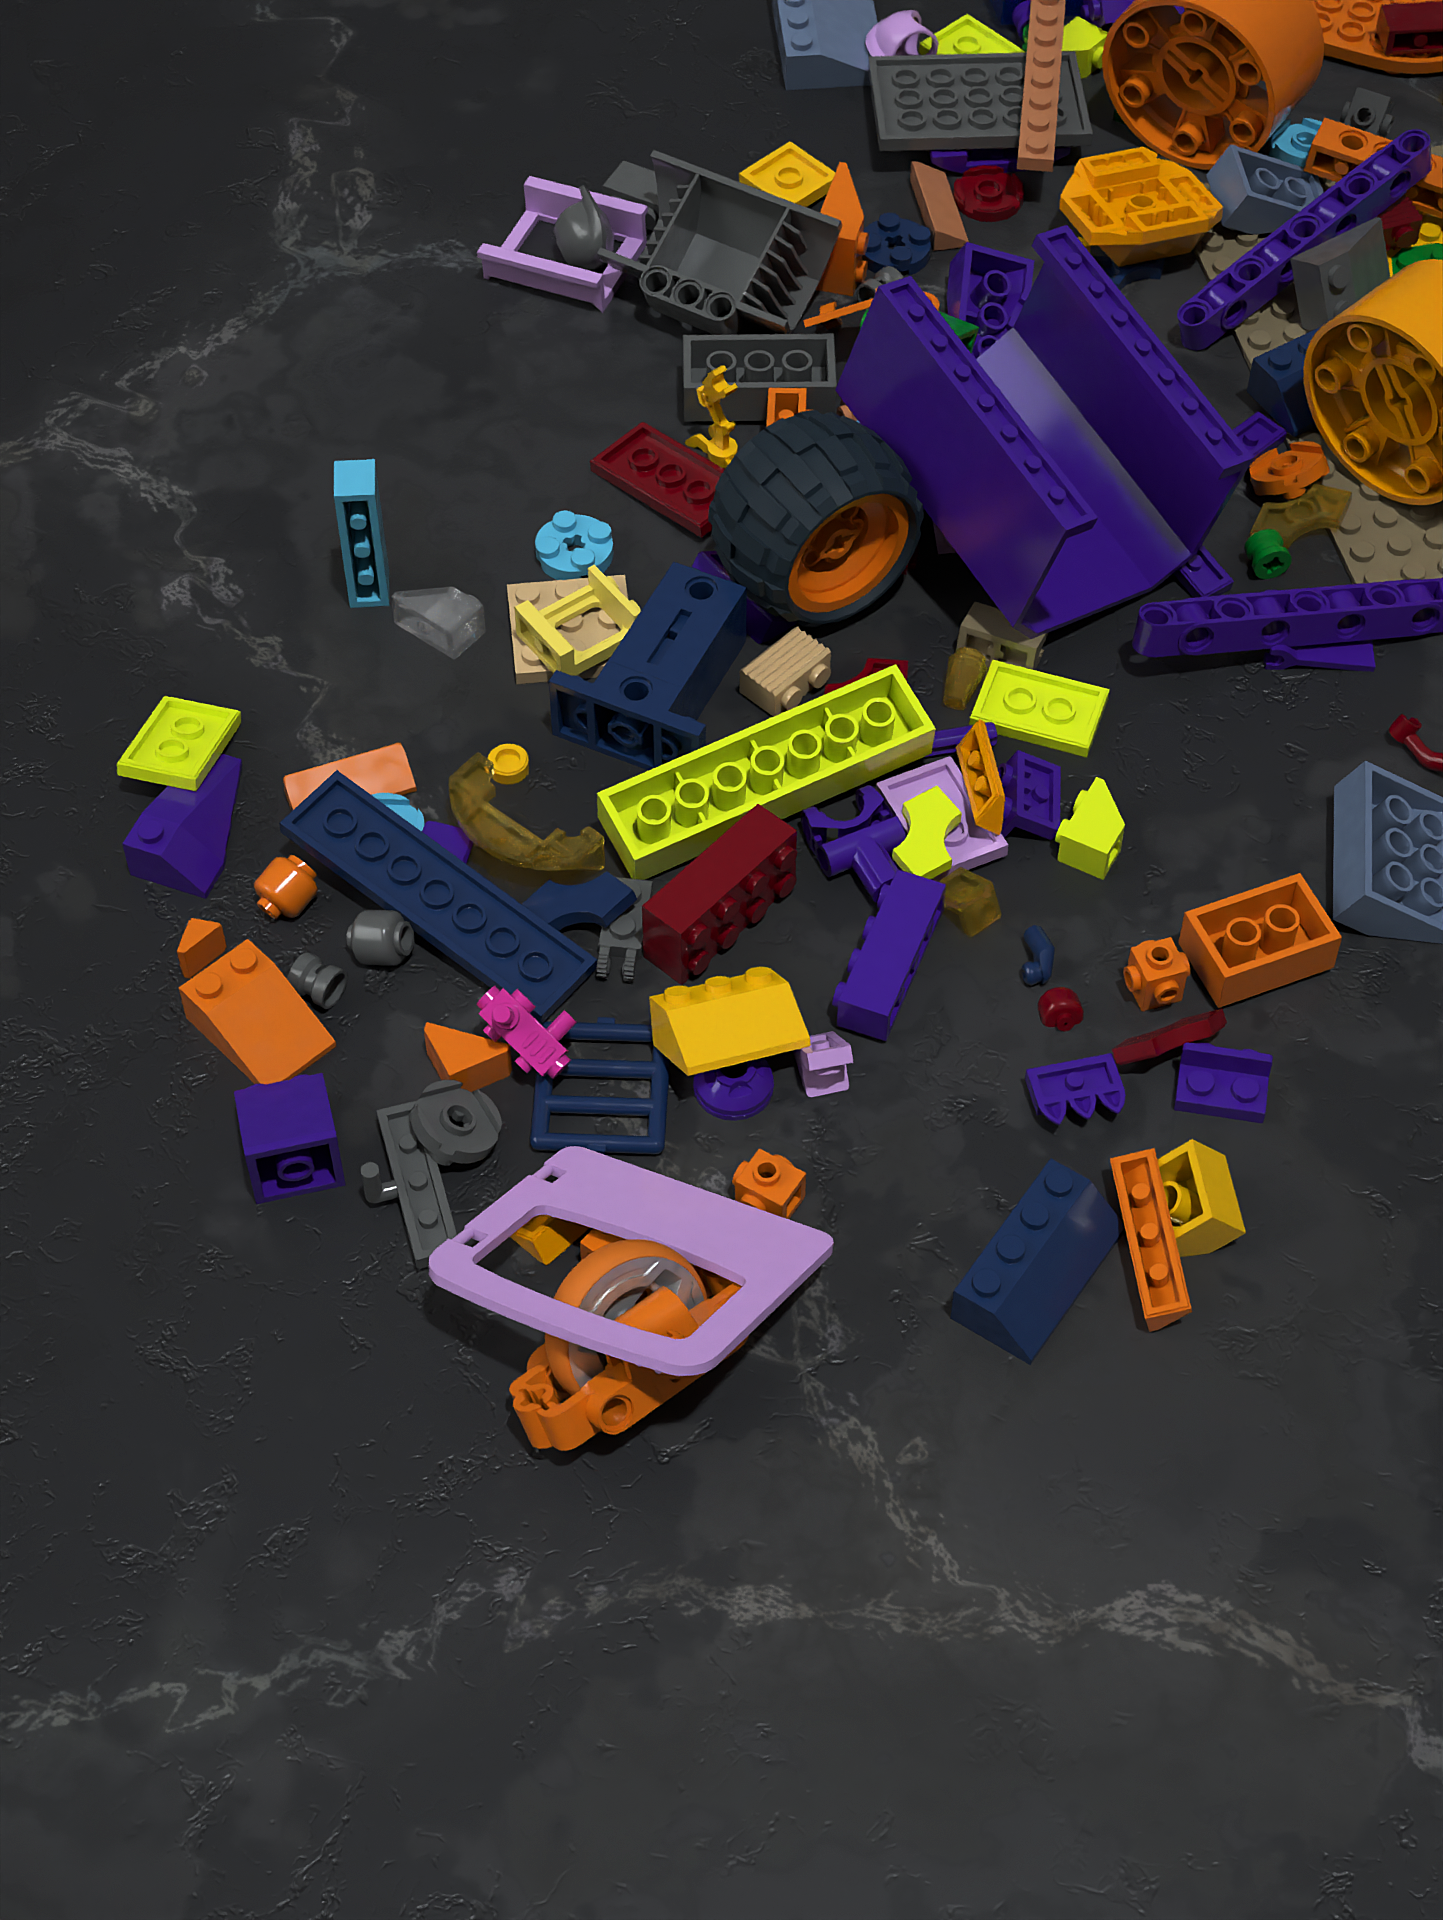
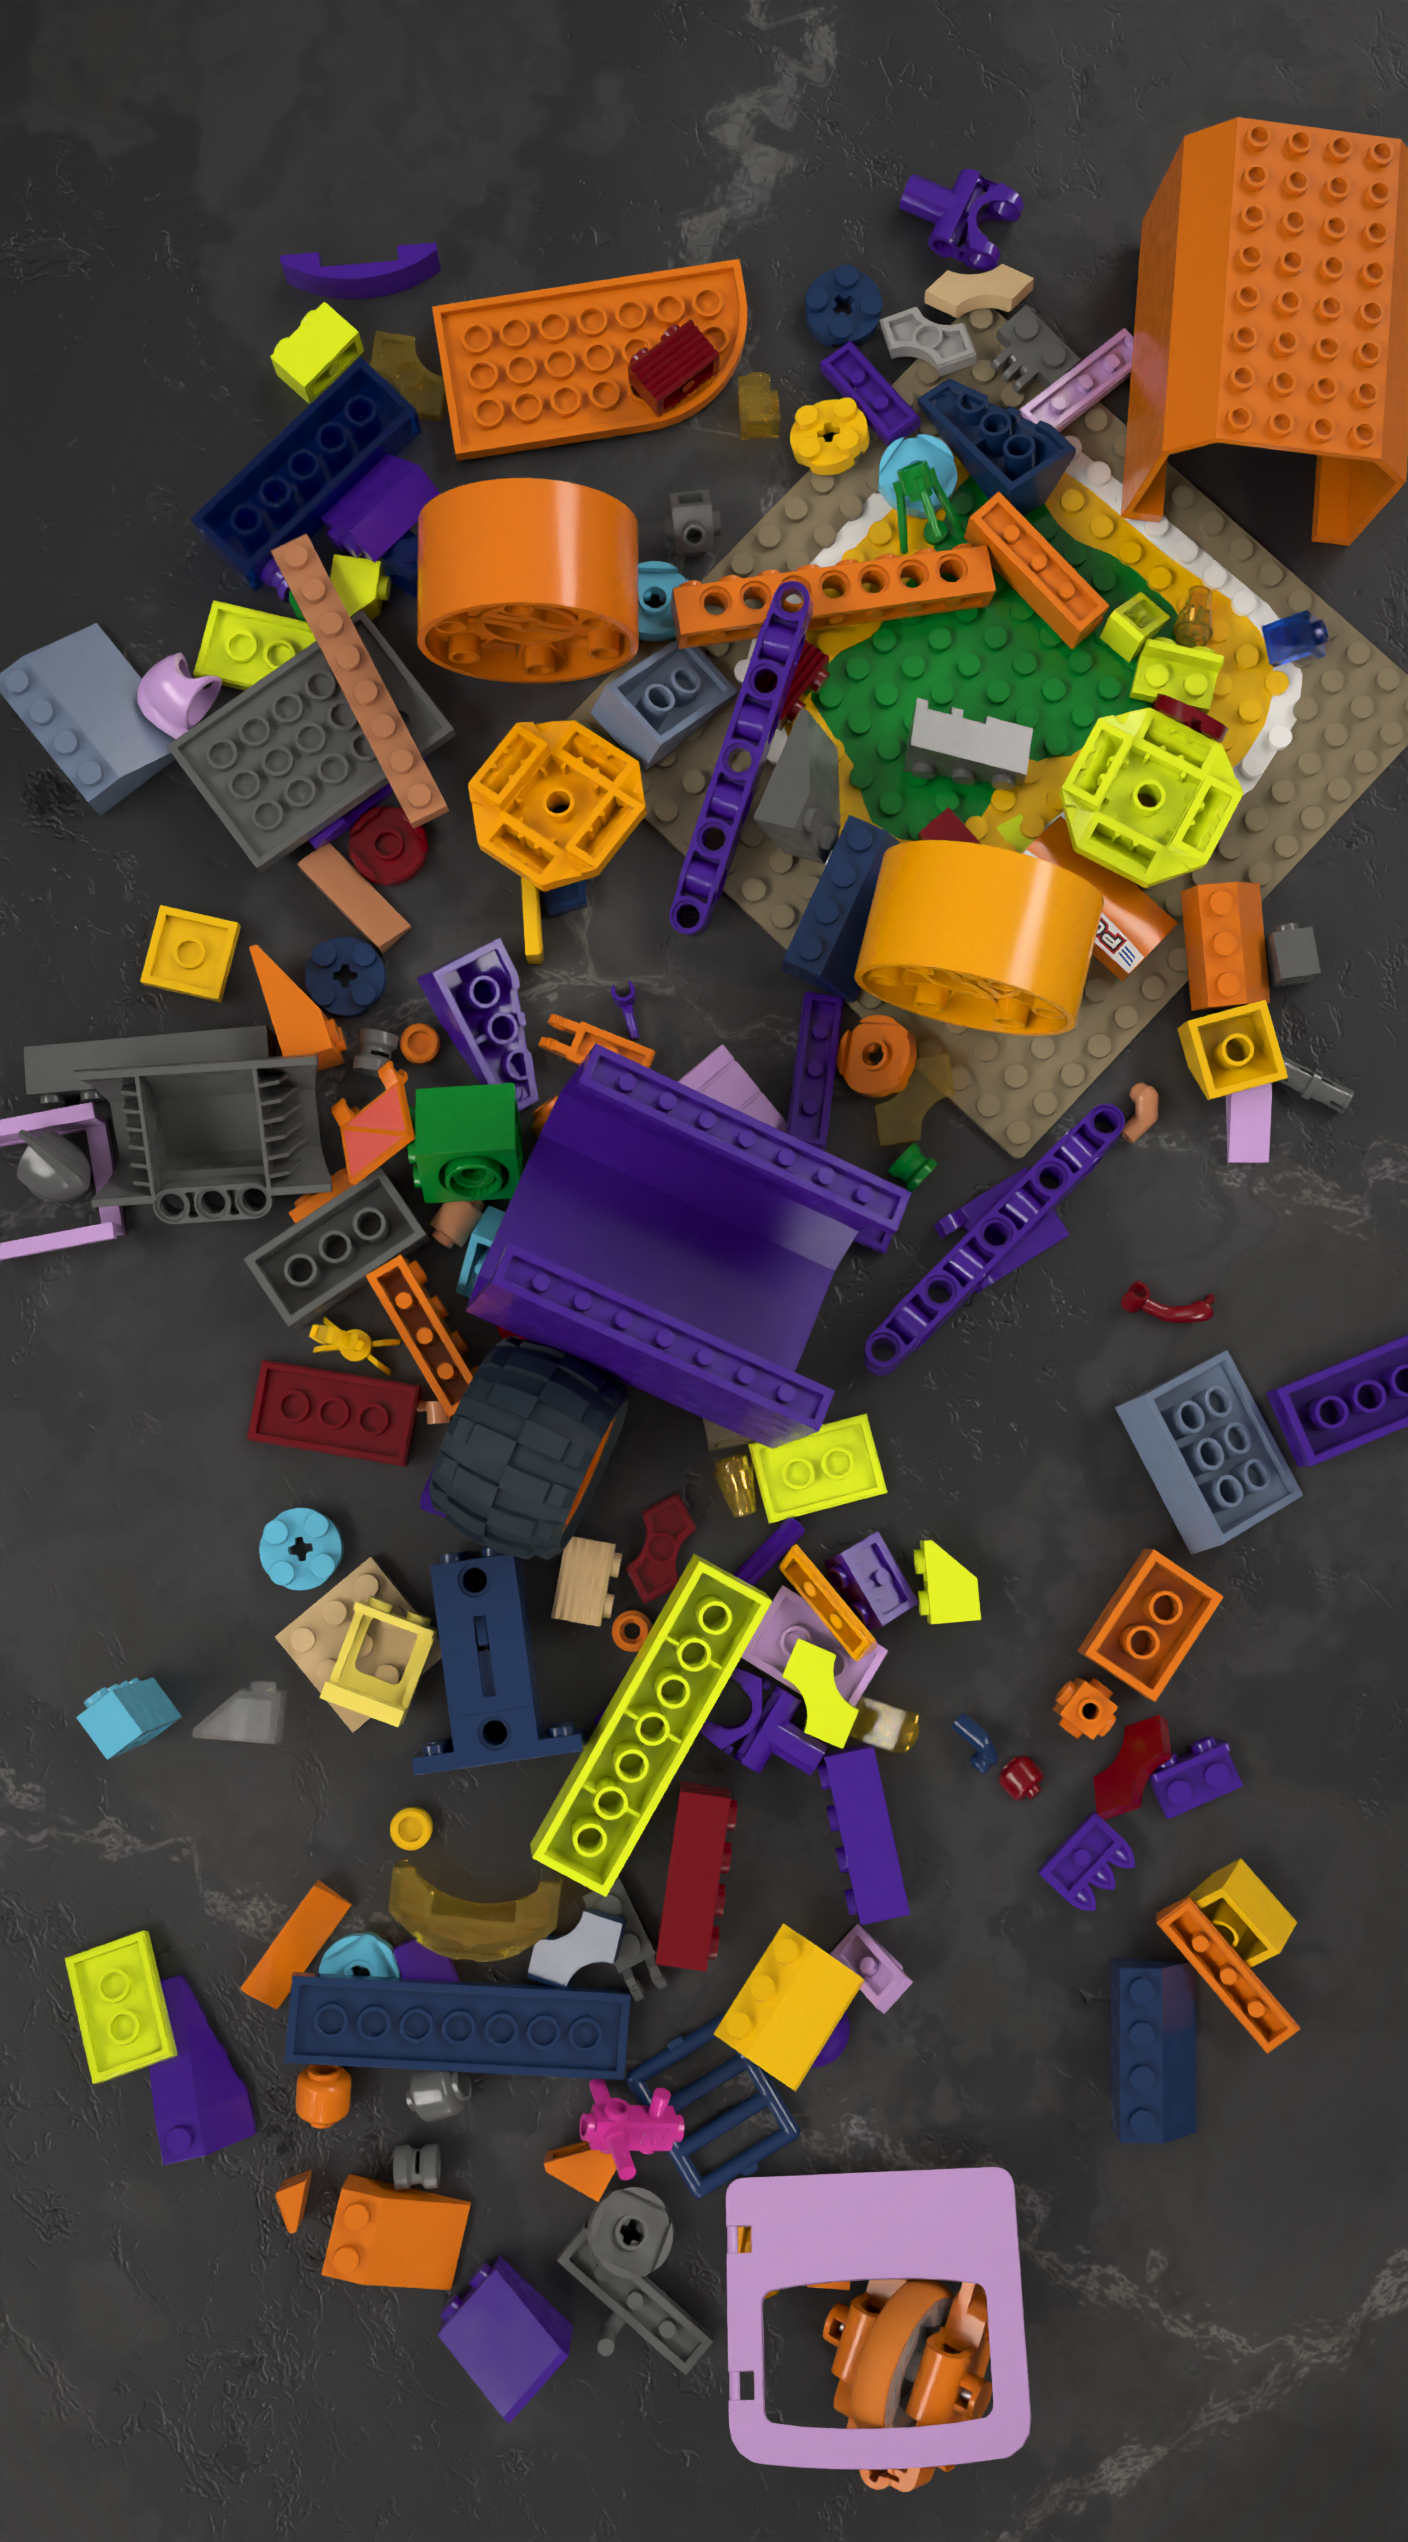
camera: 35 degrees left, 30 degrees up
orange brick [732,1148,806,1219] -> none

